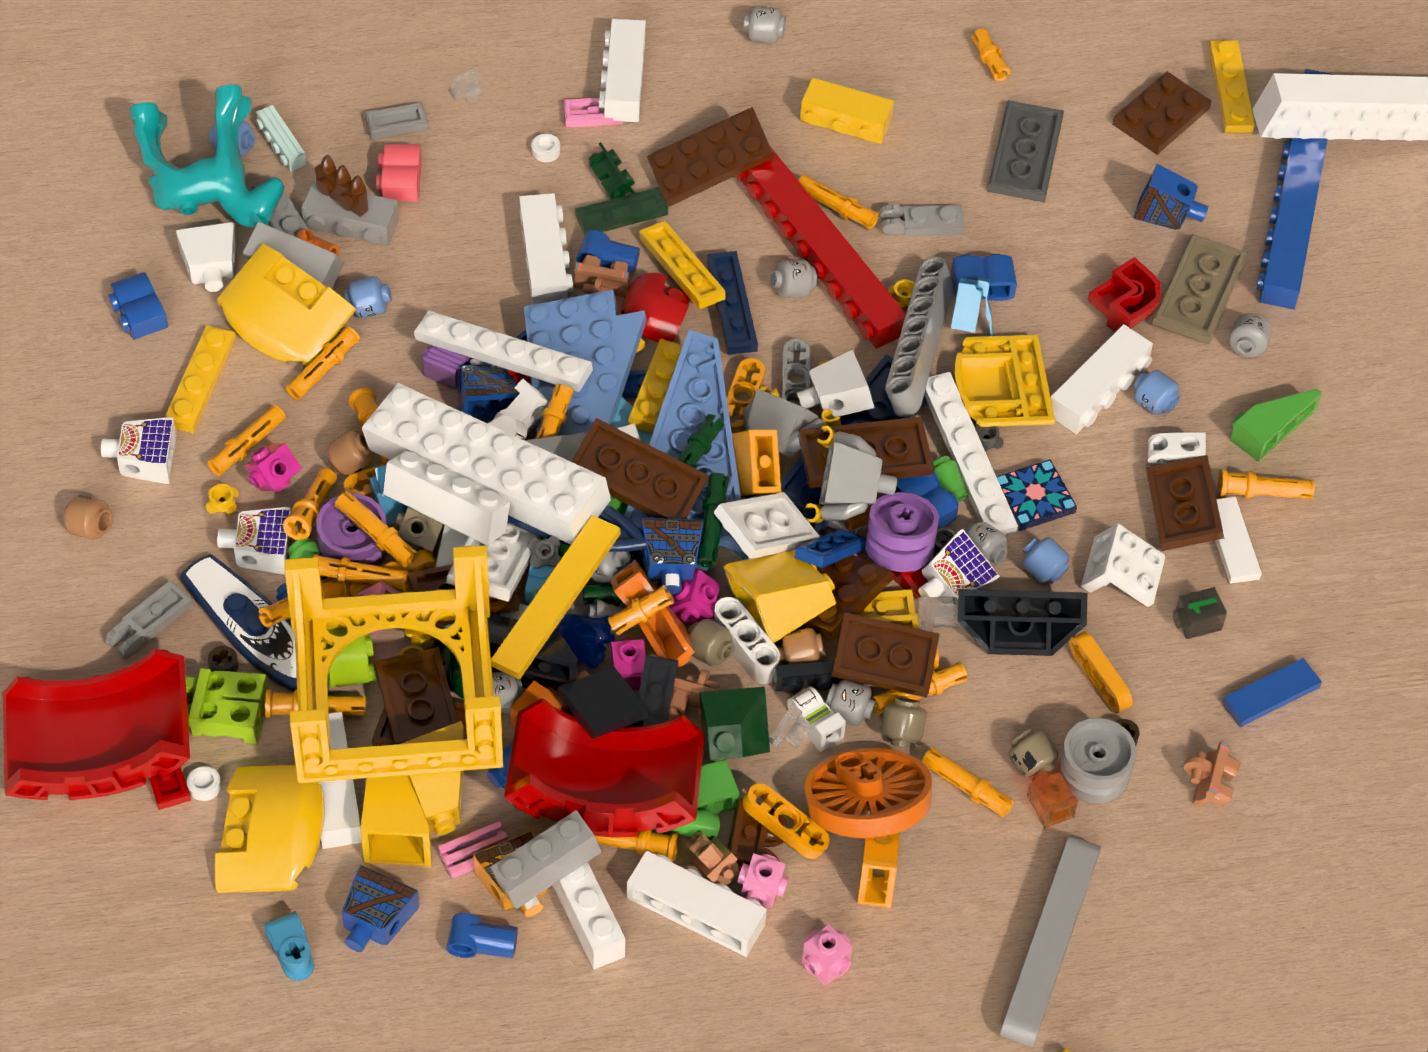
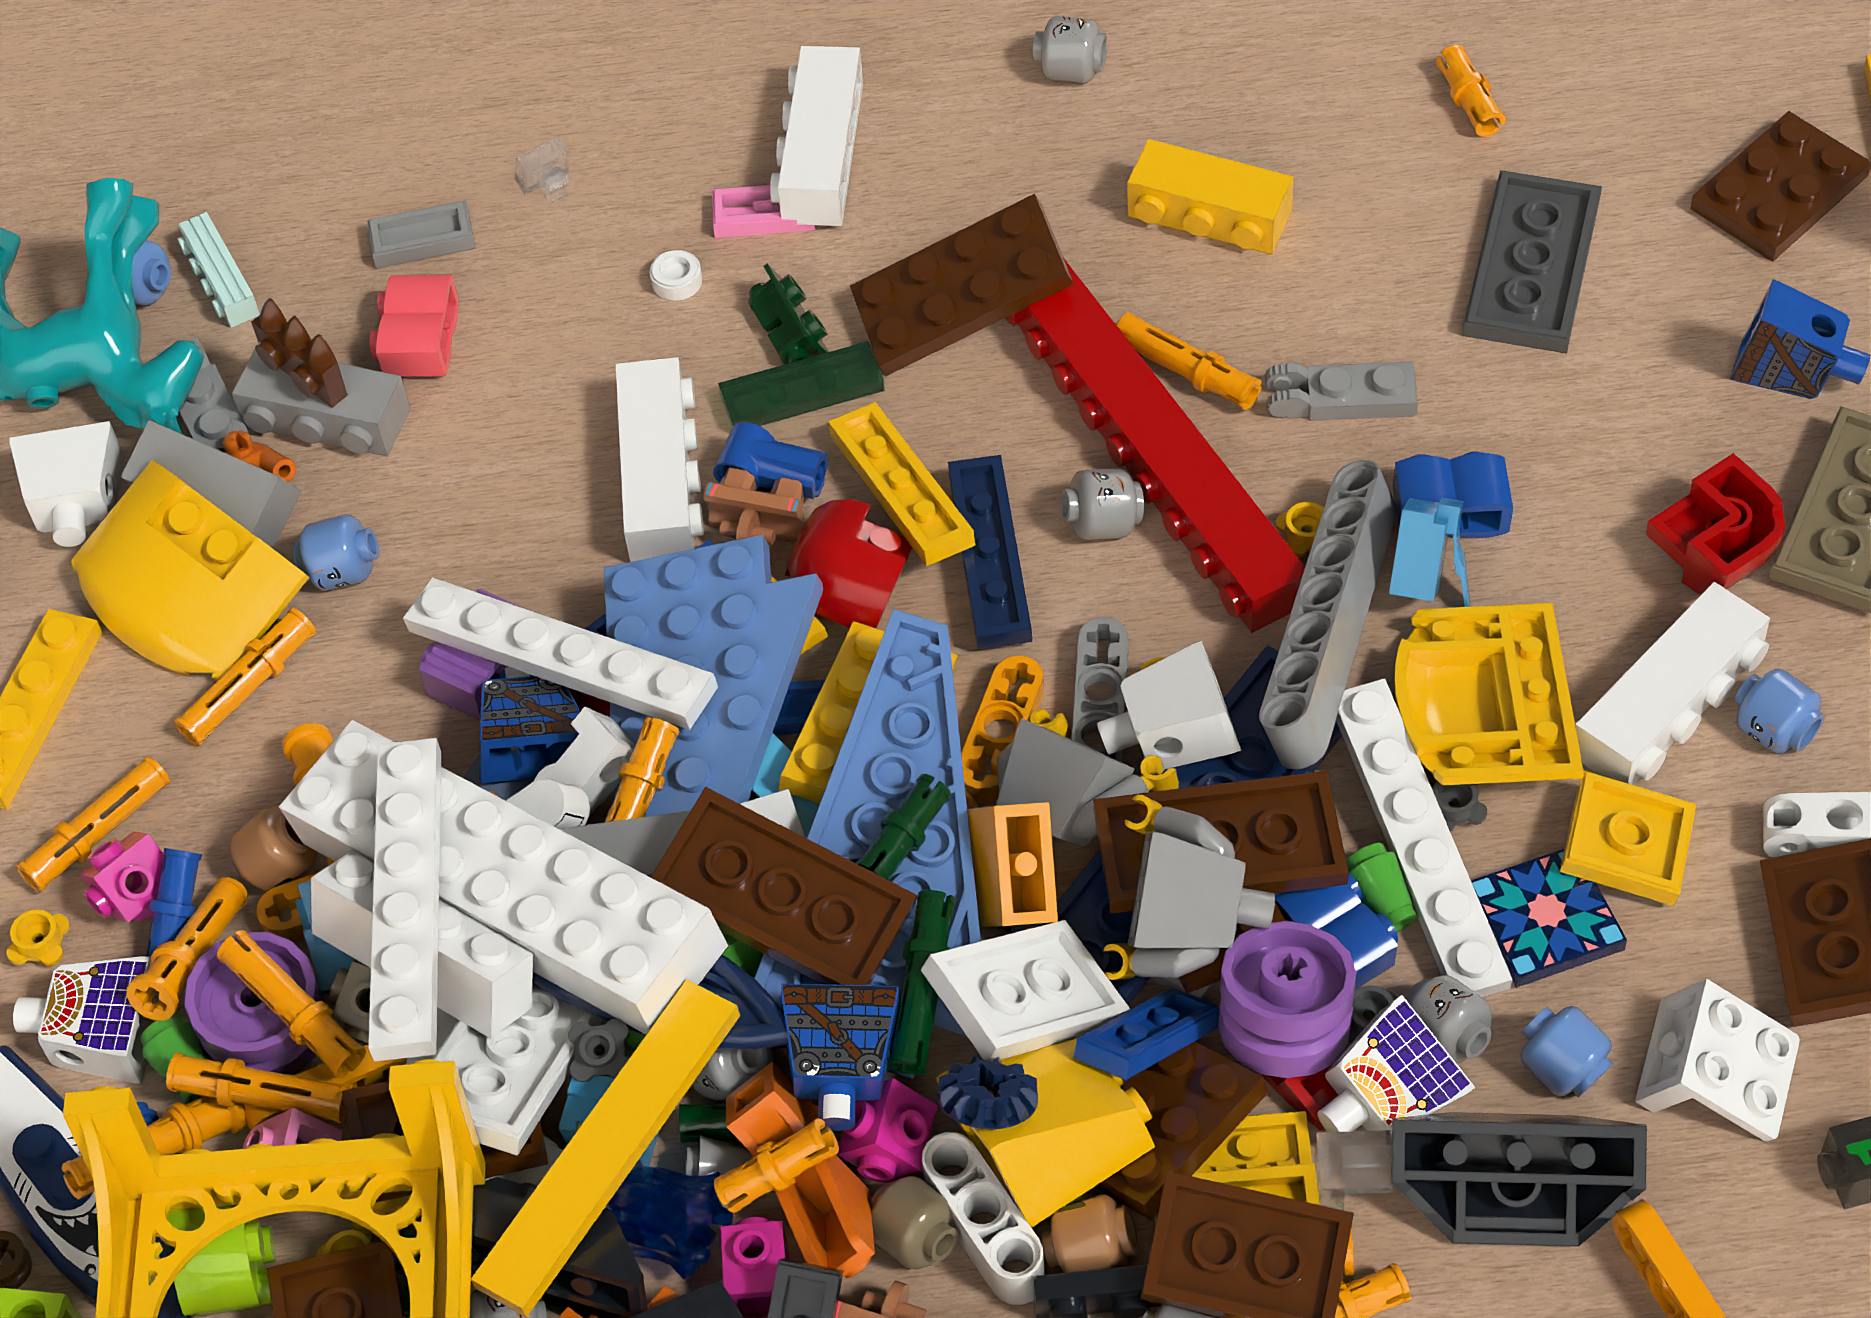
camera: 10 degrees right, 0 degrees up
none -> blue pin [146,848,202,958]
none -> white plate [368,738,441,1062]
none -> dark blue gear [937,1056,1038,1129]
none -> yellow tile [1560,771,1696,906]

